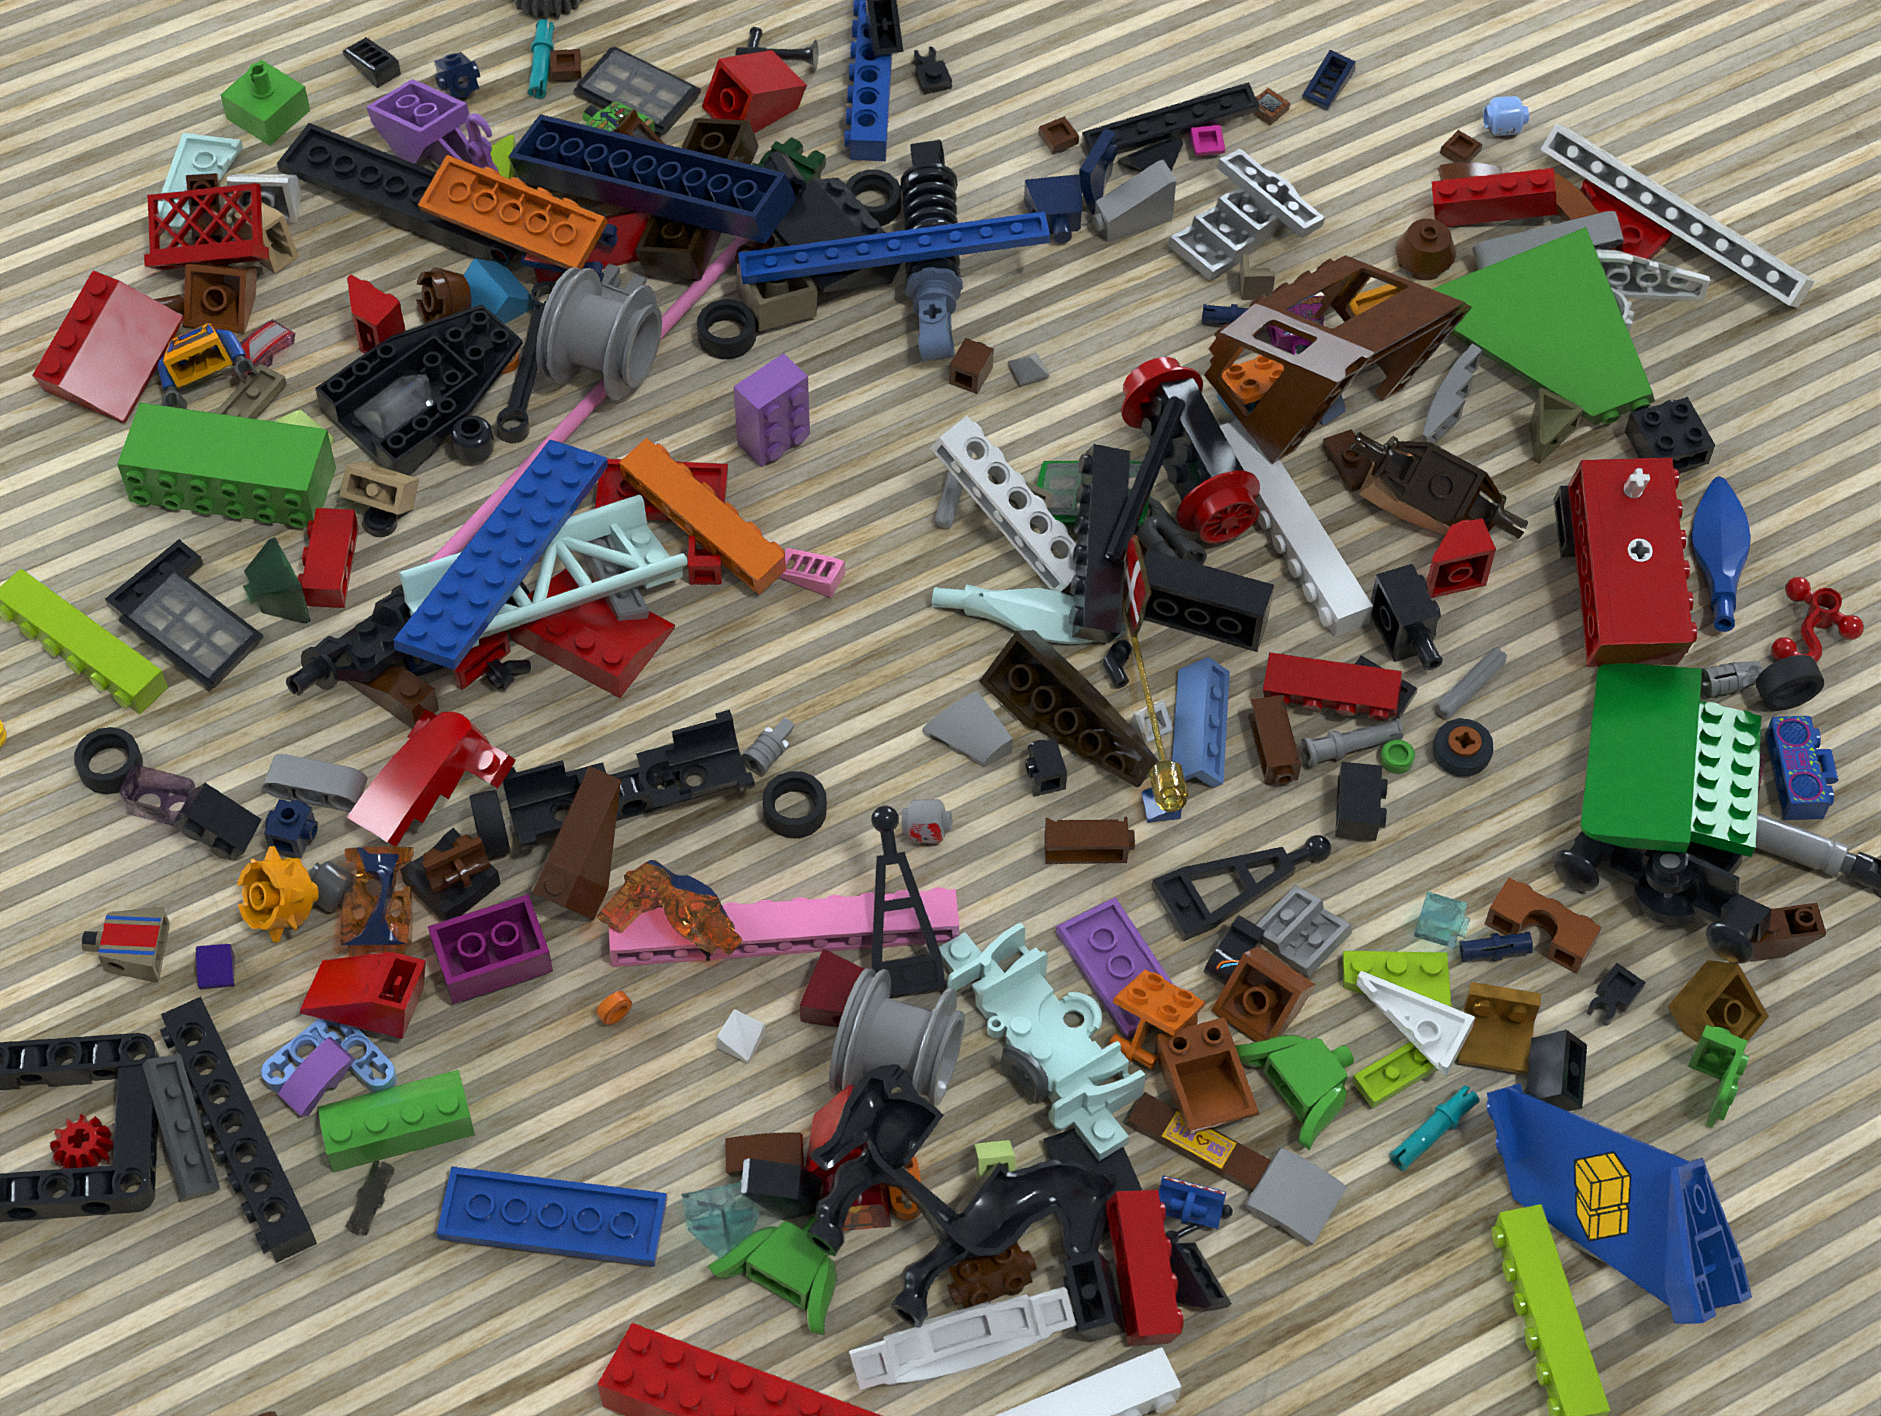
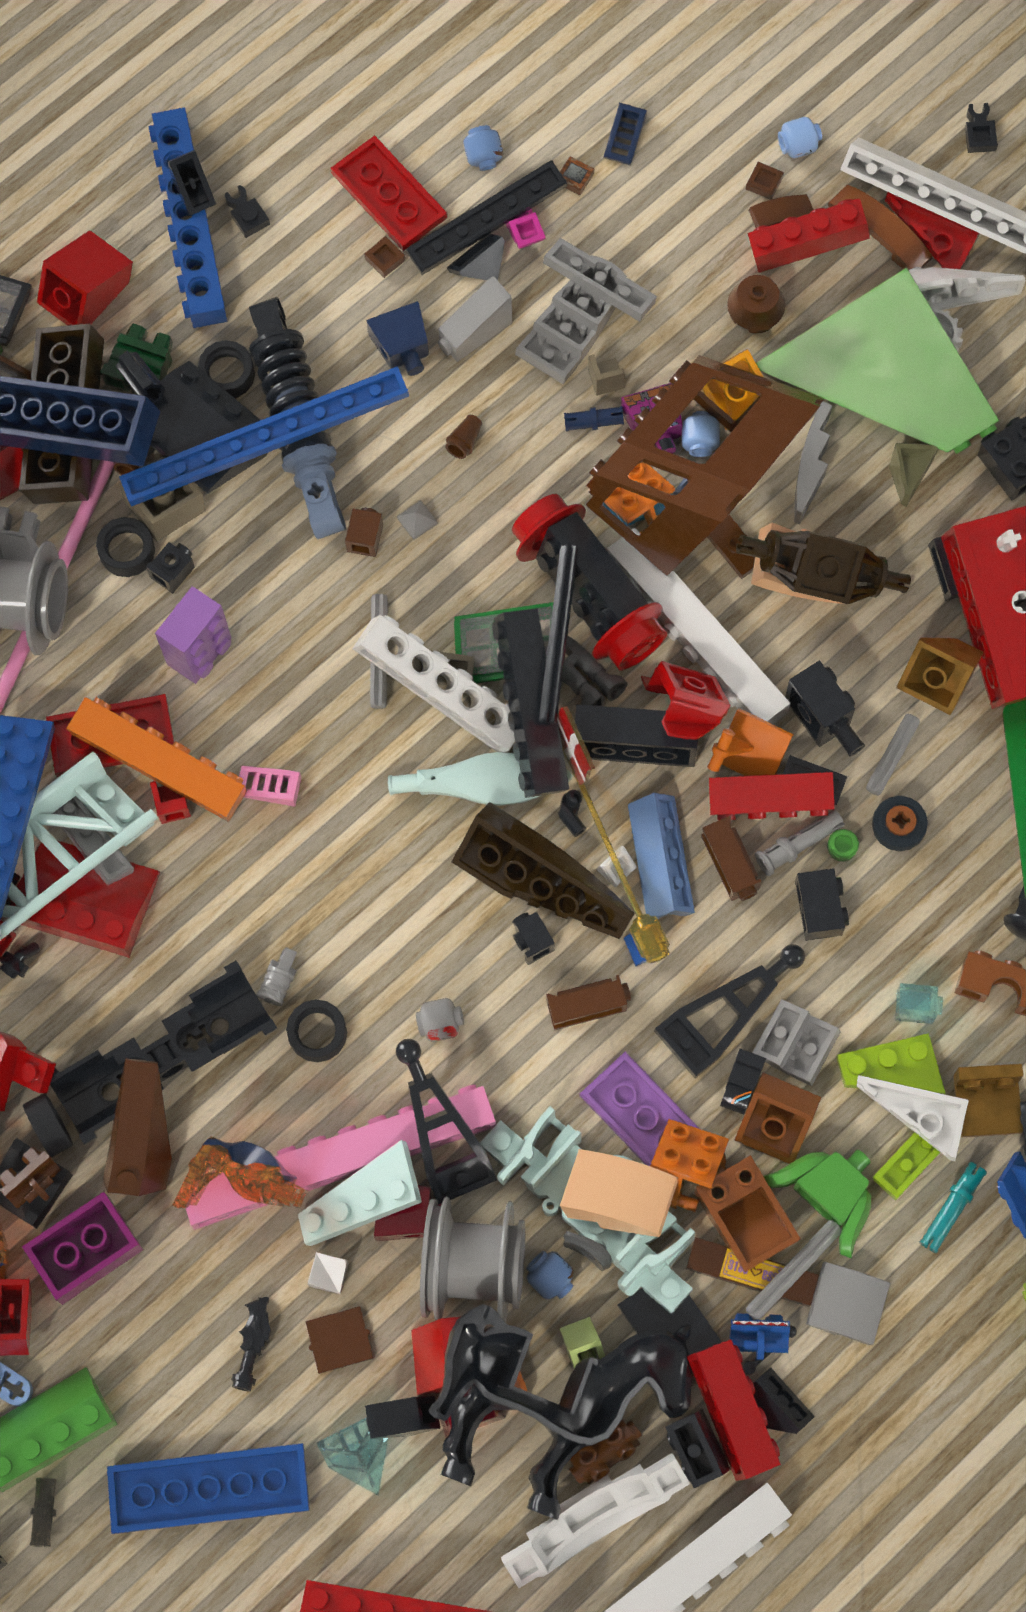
camera: 10 degrees left, 15 degrees up
orange tile [596,991,632,1025] -> none
bright green torso [707,1216,837,1335] -> none
reddish brown slope [725,1132,804,1177] -> none
black piece [736,27,819,71] -> none
light grey slope [923,690,1013,767] -> none
dark blue plate [1079,128,1118,215] -> none
red slope [1426,518,1496,598] -> none
dark blue pin [1459,932,1533,963] -> none
light grey beam [1472,211,1624,270] -> none
none -> black brick [146,542,195,594]
none -> black piece [231,1297,272,1392]
none -> light aqua wing [298,1140,422,1246]
none -> reddish brown piece [305,1306,374,1374]
none -> red plate [331,135,447,251]
none -> reddish brown cone [445,414,482,459]
none -> medium blue head [463,125,504,171]
none -> medium blue head [526,1251,574,1299]
none -> light nougat slope [560,1149,678,1237]
none -> red piece [641,661,731,740]
none -> orange plate [707,708,794,776]
none -> light grey axle [746,1220,842,1320]
none -> pearl gold slope [896,637,984,716]
none -> black plate [965,103,998,153]

